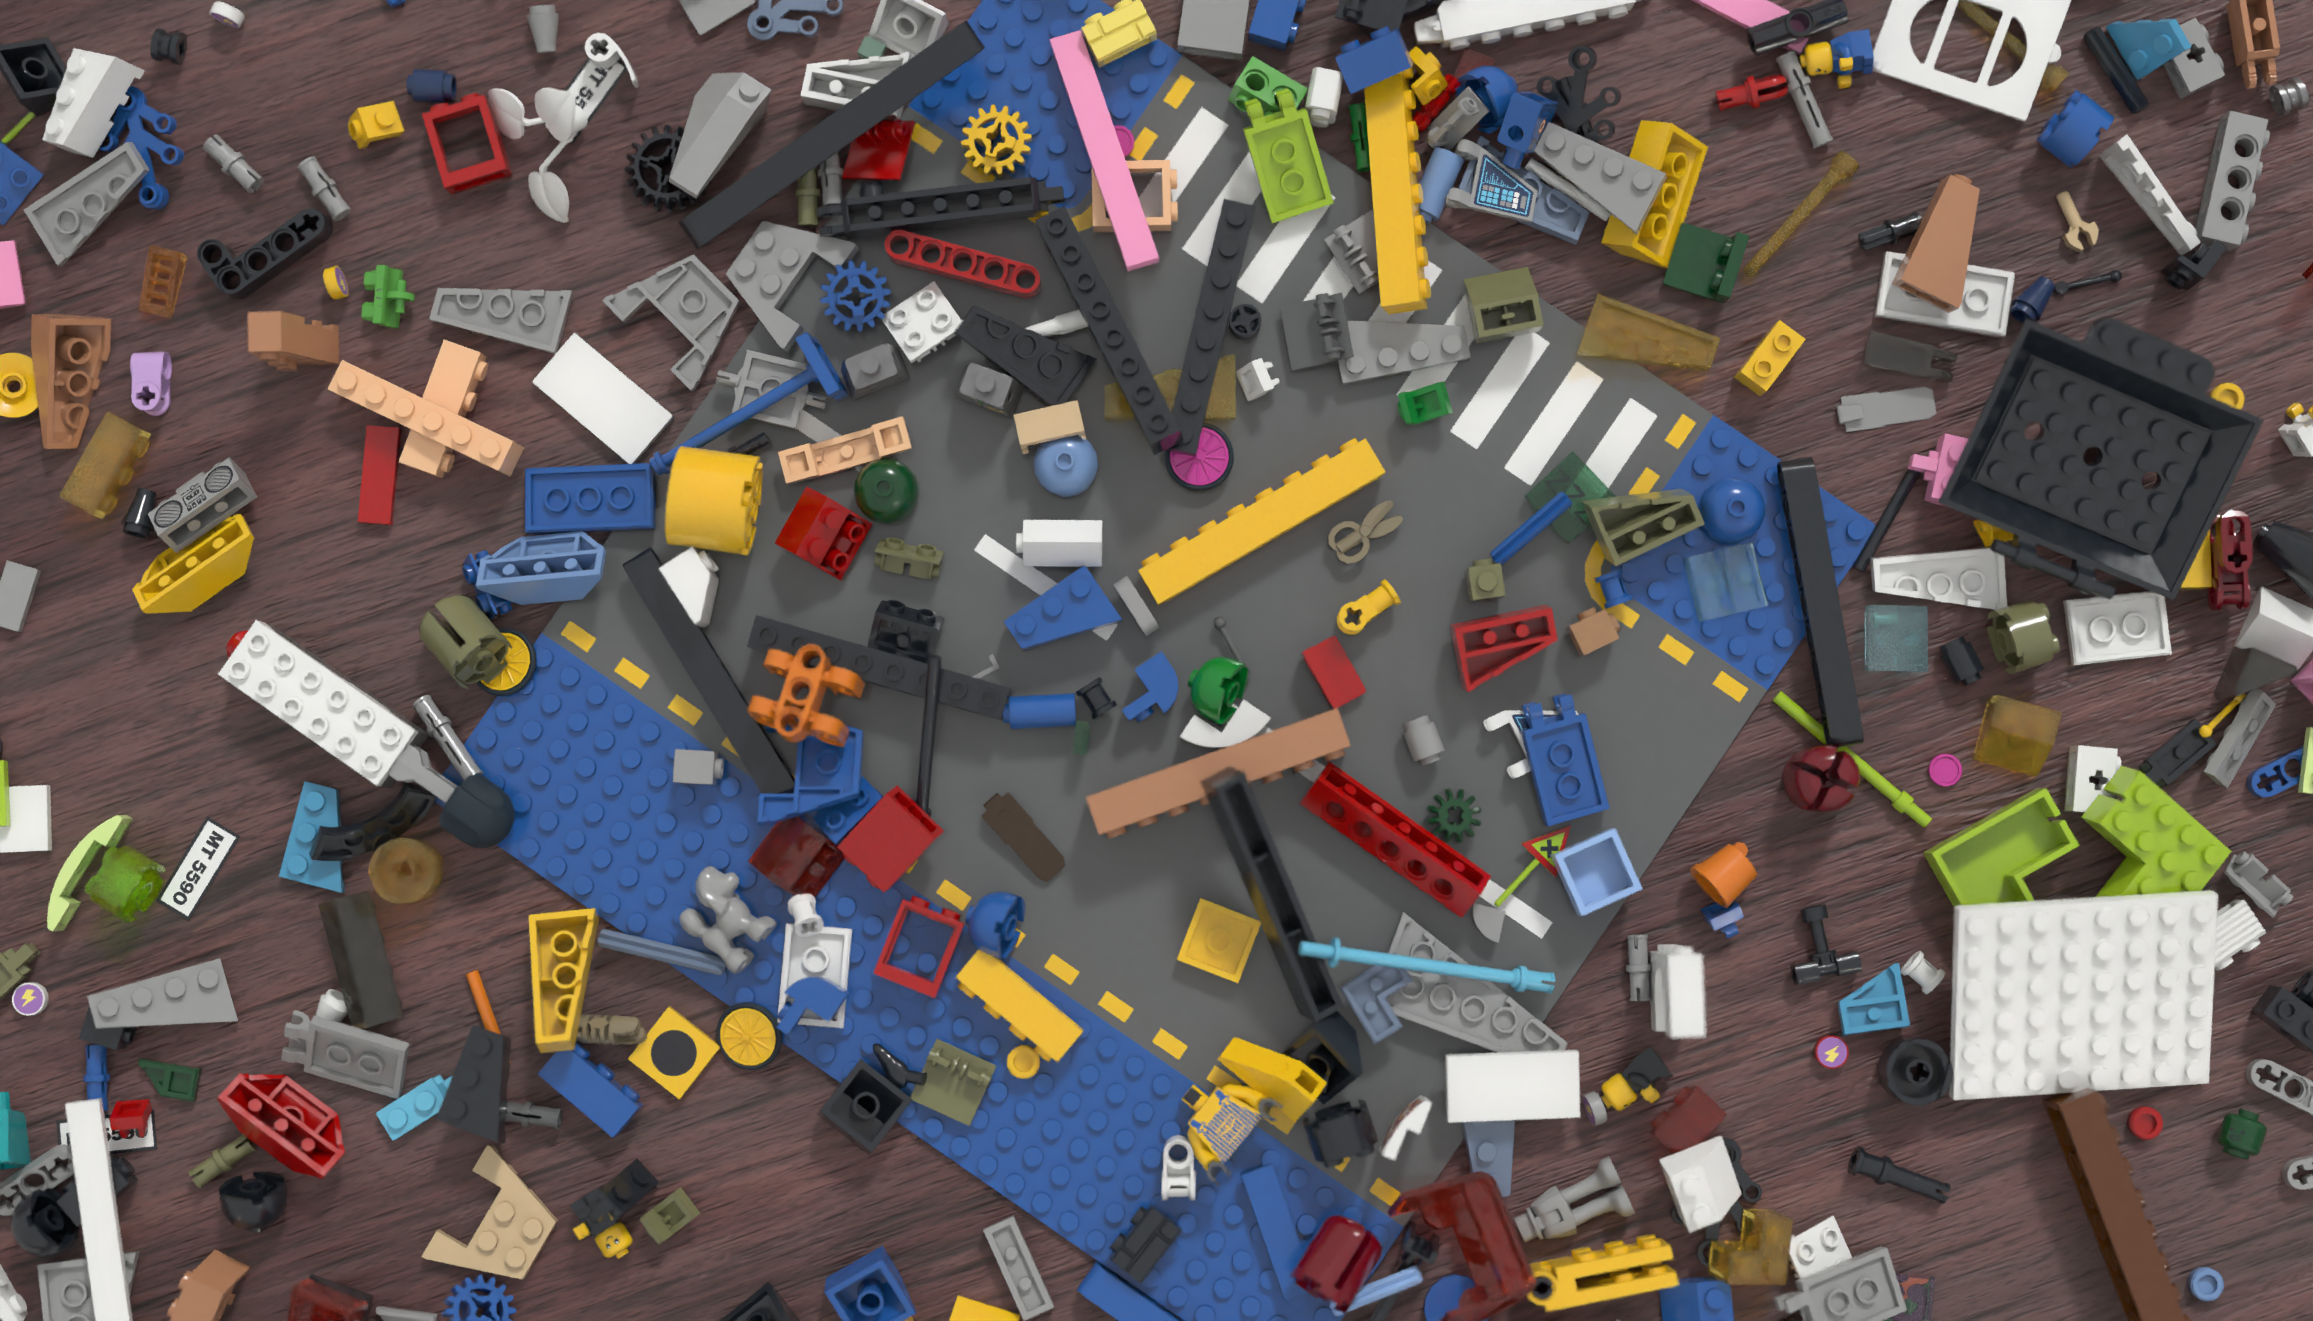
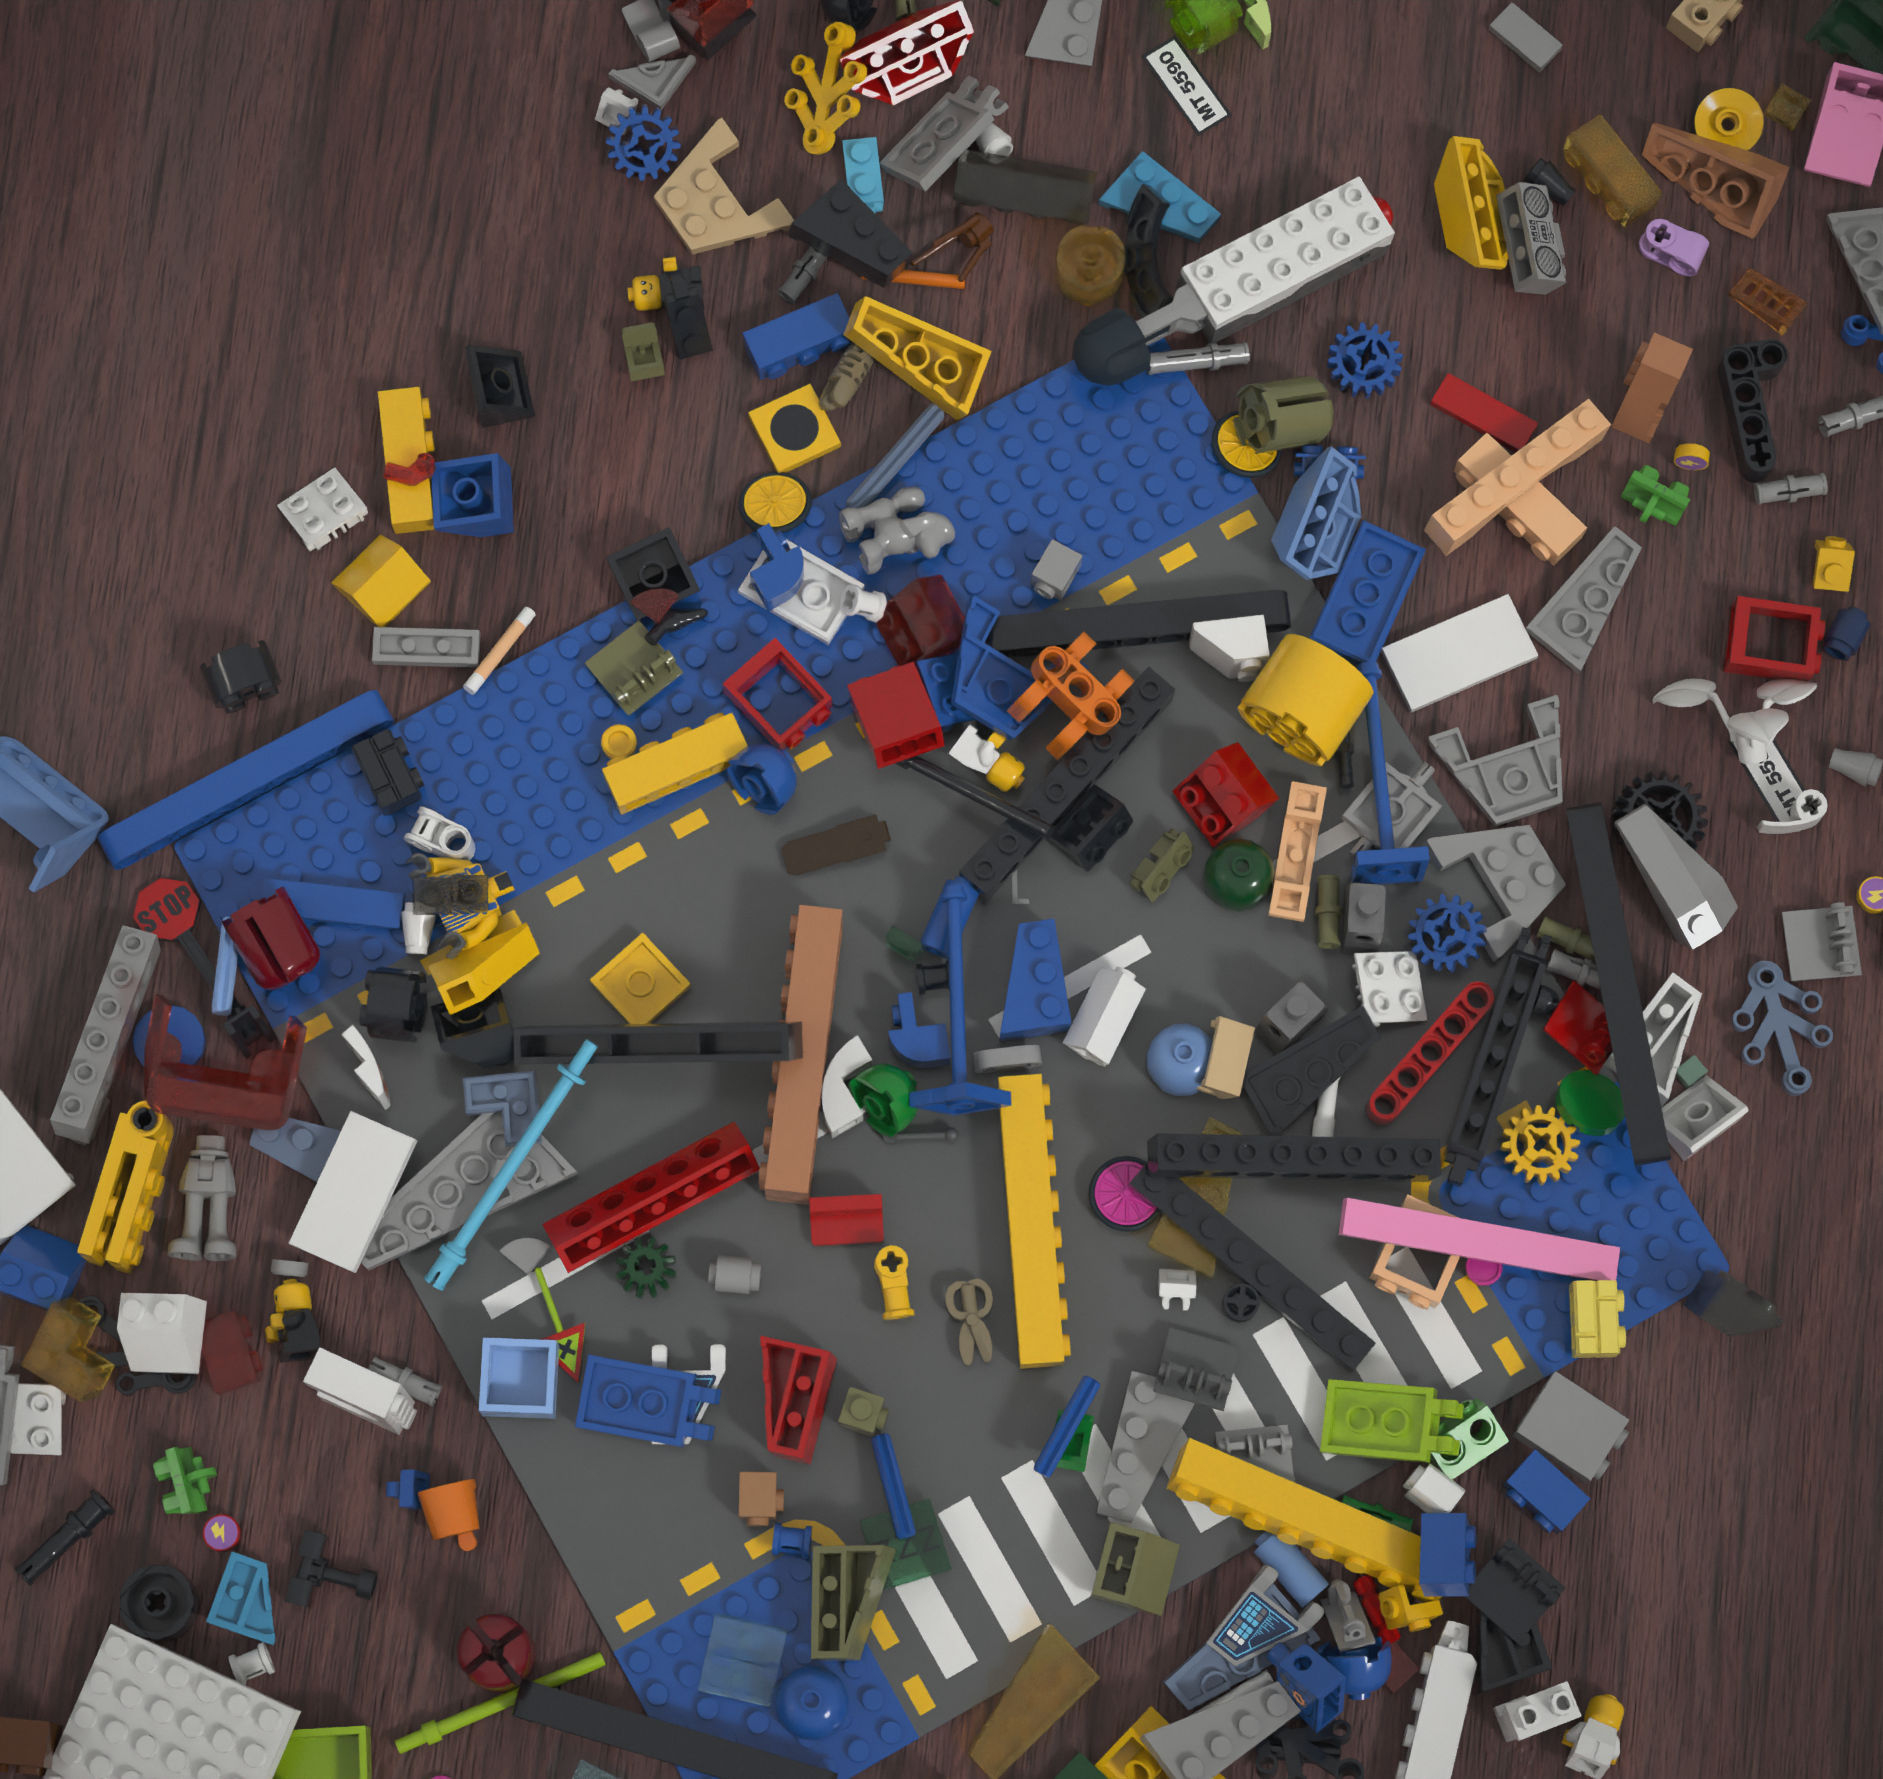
camera: 110 degrees right, 10 degrees down
none -> bright green hips [153,1447,217,1514]
none -> white cone [401,902,437,954]
none -> clear smoke slope [412,874,488,915]
none -> light nougat bar [463,607,536,695]
none -> clear red tile [630,589,679,624]
none -> yellow plant [784,22,867,155]
none -> blue tile [909,885,1012,1116]
none -> reddish brown plant [910,212,994,282]
none -> piece [949,724,1025,792]
none -> blue axle [1034,1375,1100,1478]
none -> olive pin [1315,874,1343,949]
none -> blue gear [1327,322,1403,399]
none -> green tile [1555,1070,1625,1136]

